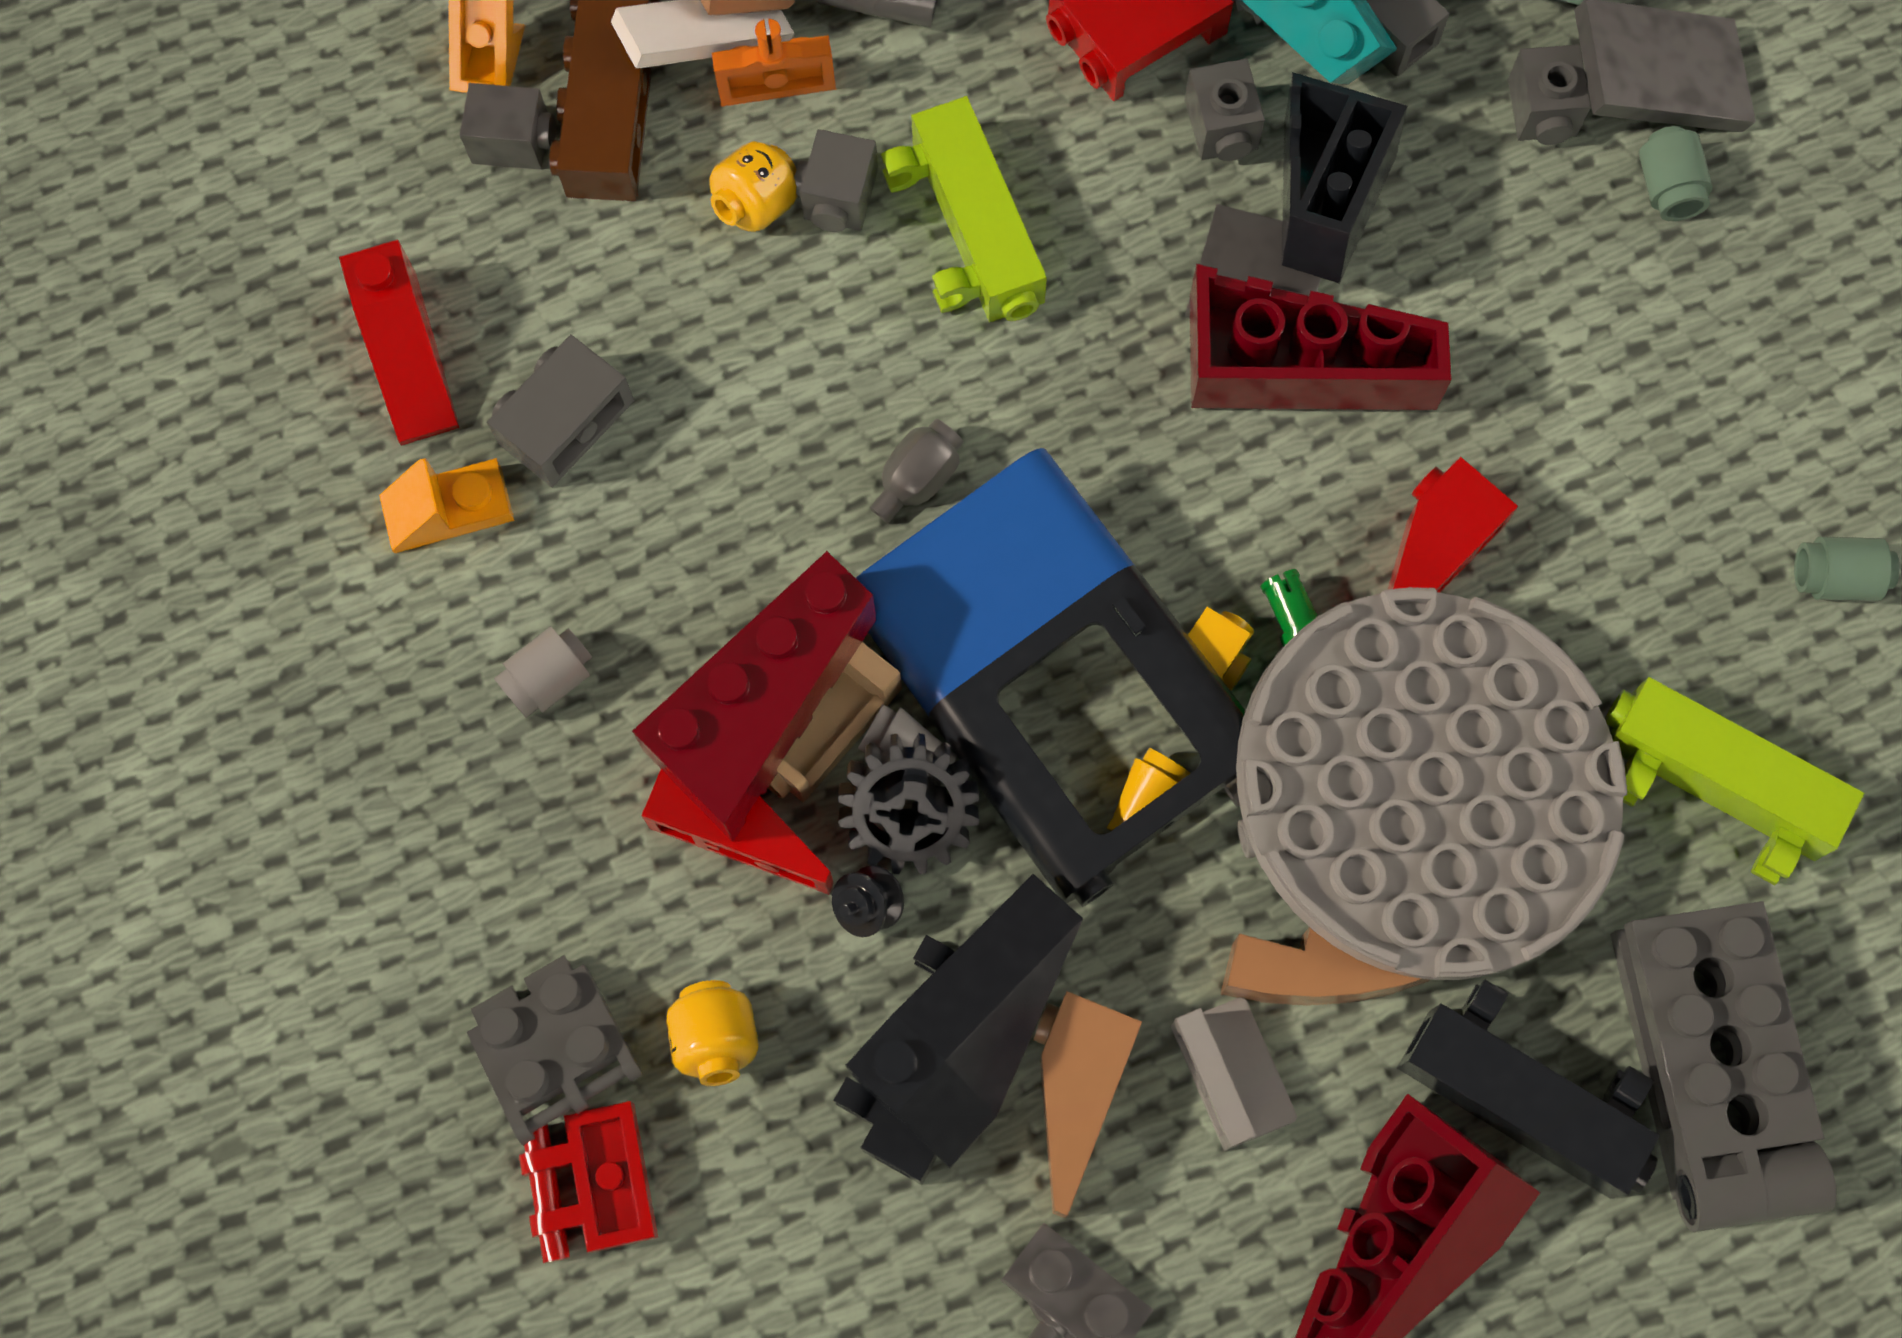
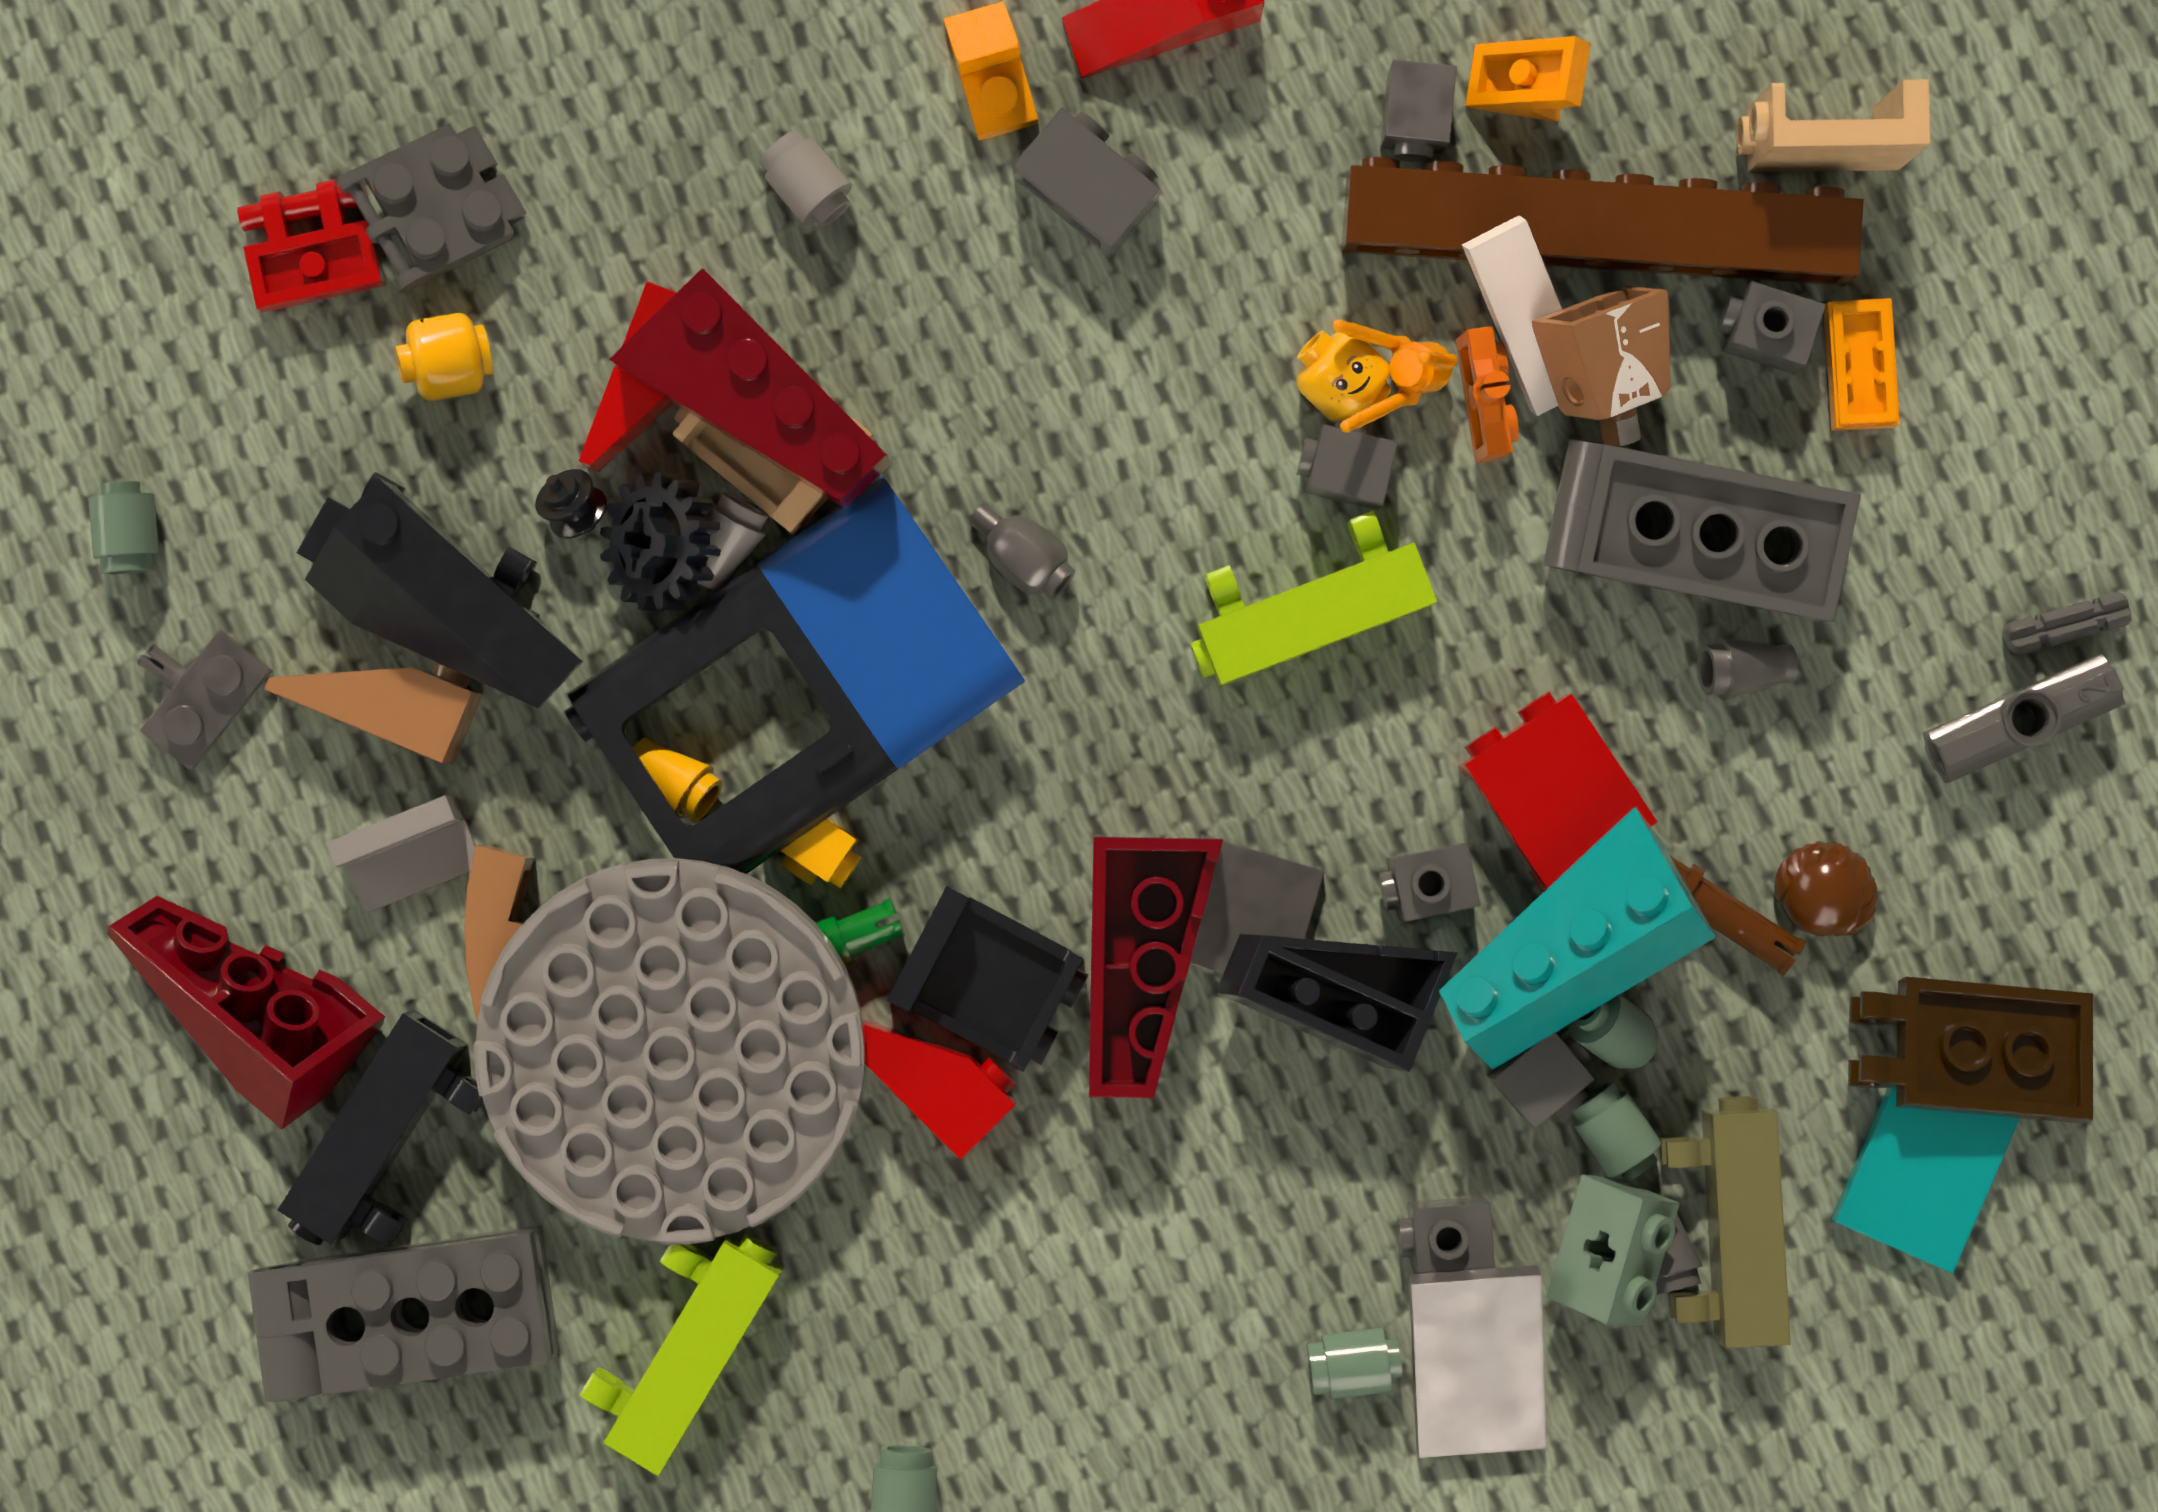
camera: 90 degrees right, 15 degrees up
none -> black panel [886,885,1089,1072]
none -> light orange plant [1332,319,1458,433]

